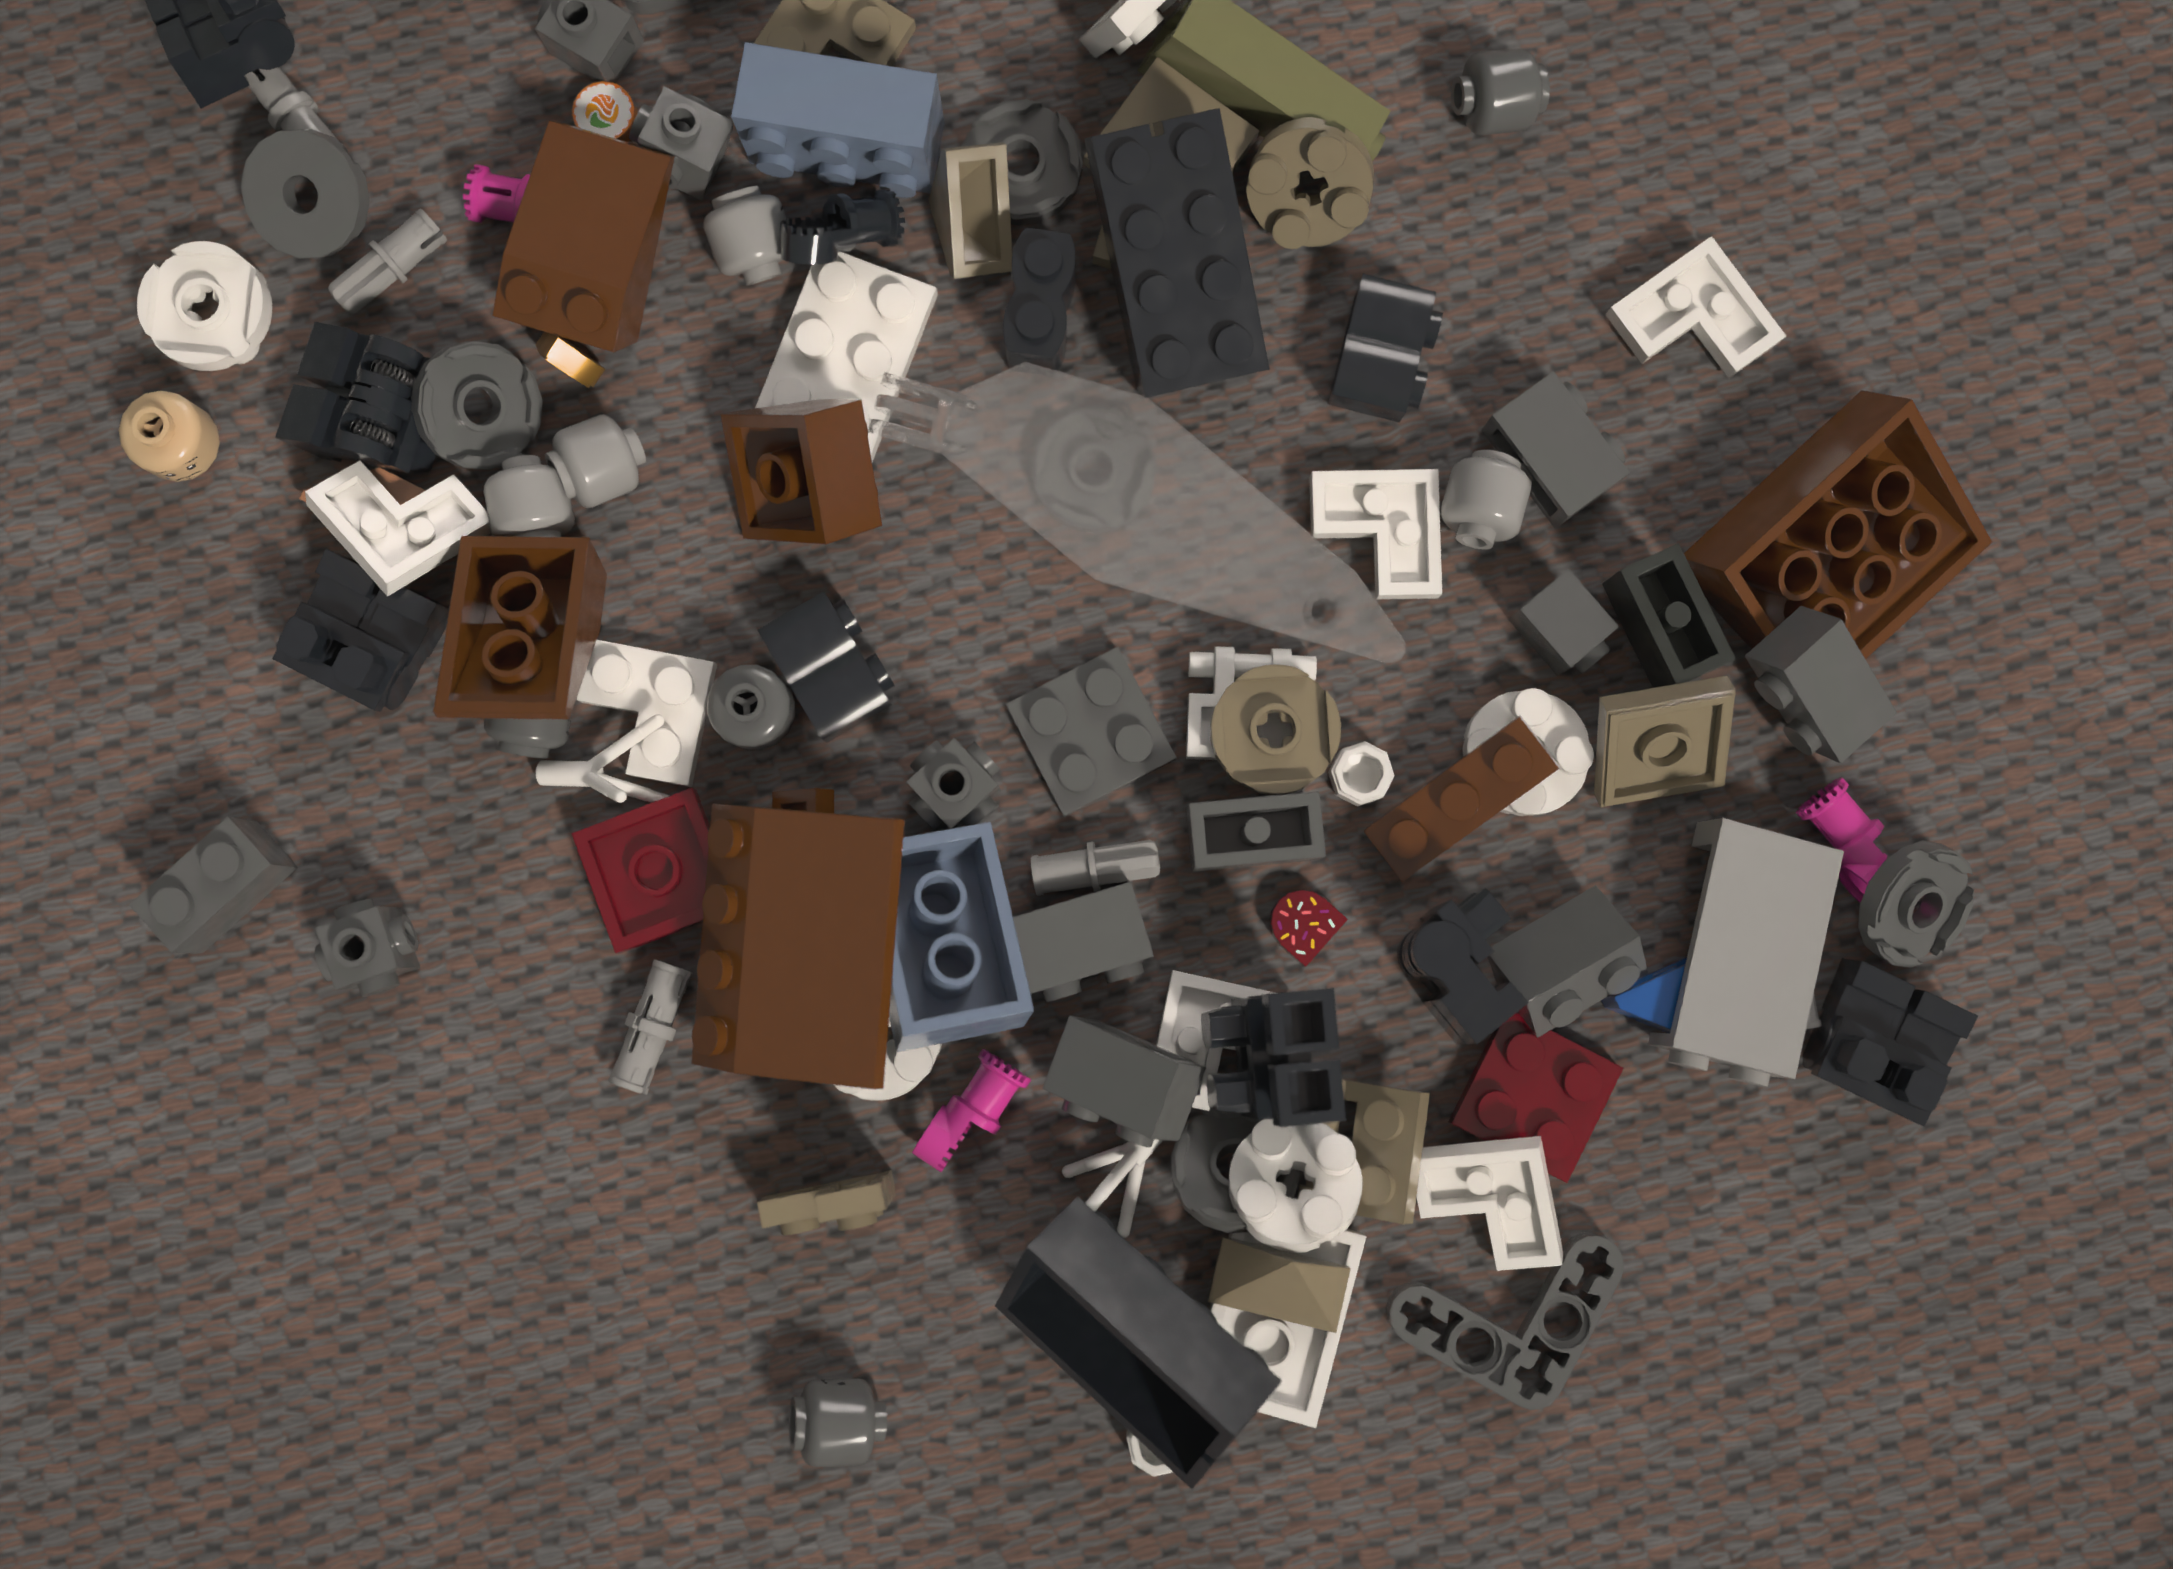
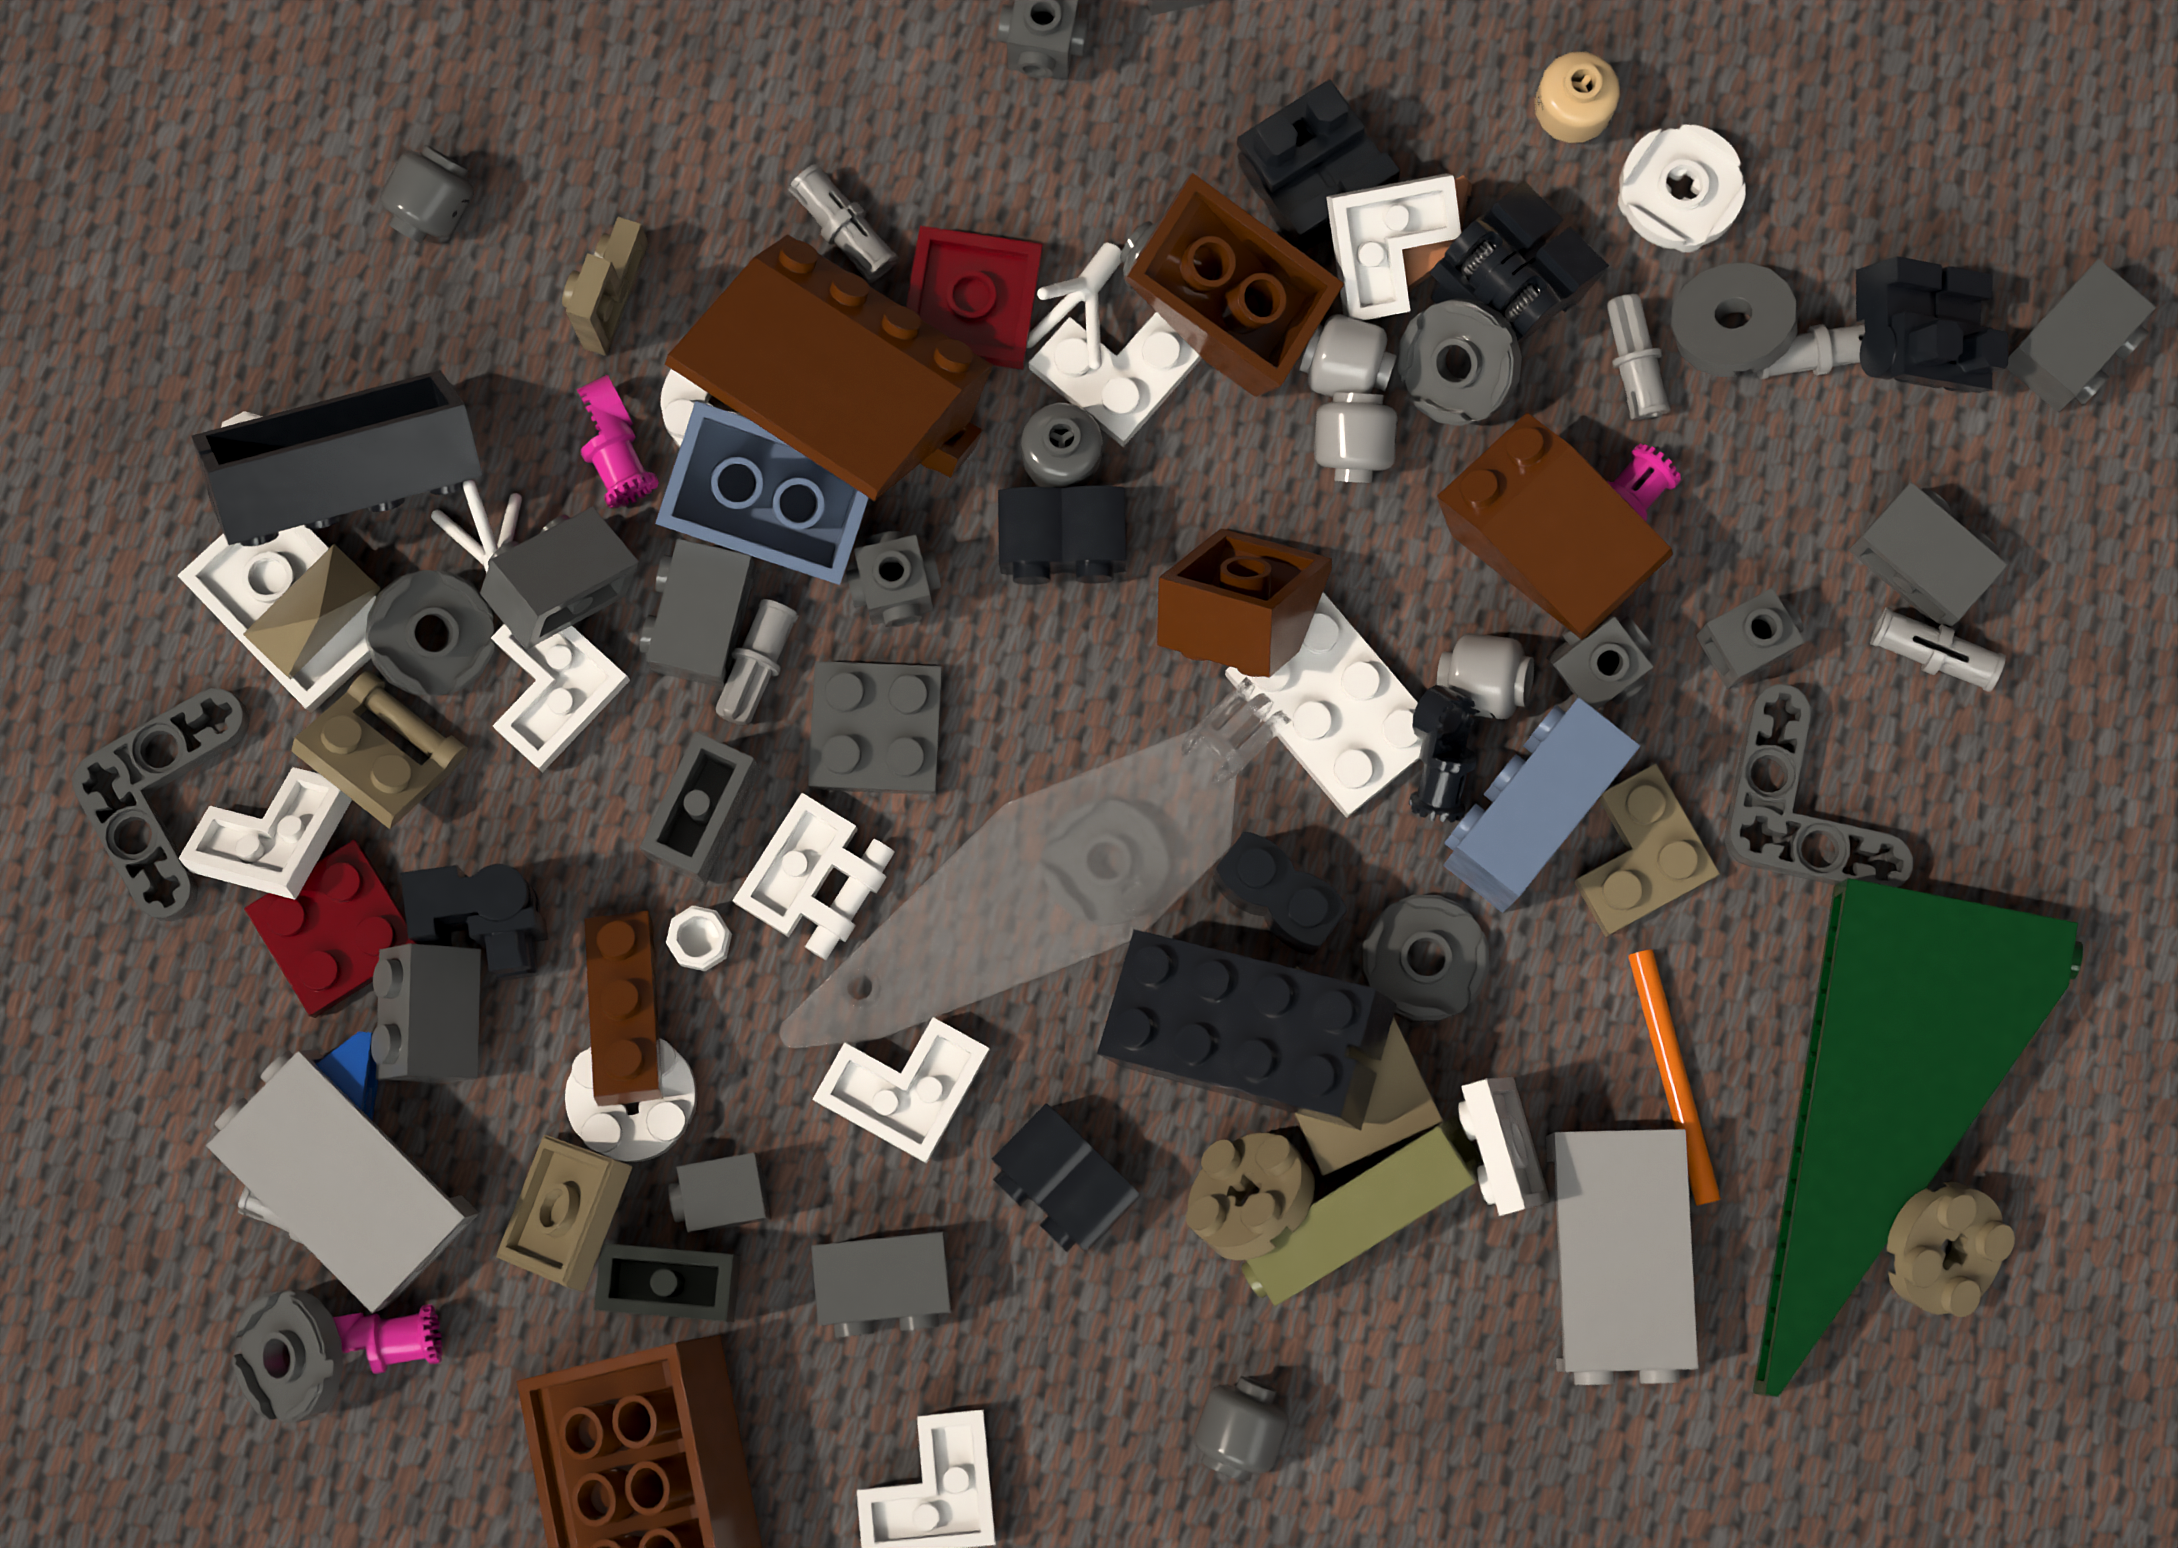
camera: 120 degrees right, 5 degrees down
tile [535,332,606,388] -> none
tile [572,81,638,142] -> none
dark tan slope [929,142,1012,279] -> none
black hips [1201,988,1346,1127] -> none
dark tan plate [1210,664,1341,795] -> none
white plate [1229,1119,1362,1253] -> none
dark red tile [1269,890,1348,967] -> none
light grey head [1441,450,1531,549] -> none
dark grey brick [1745,606,1897,763] -> none
black hips [1802,958,1978,1127] -> none

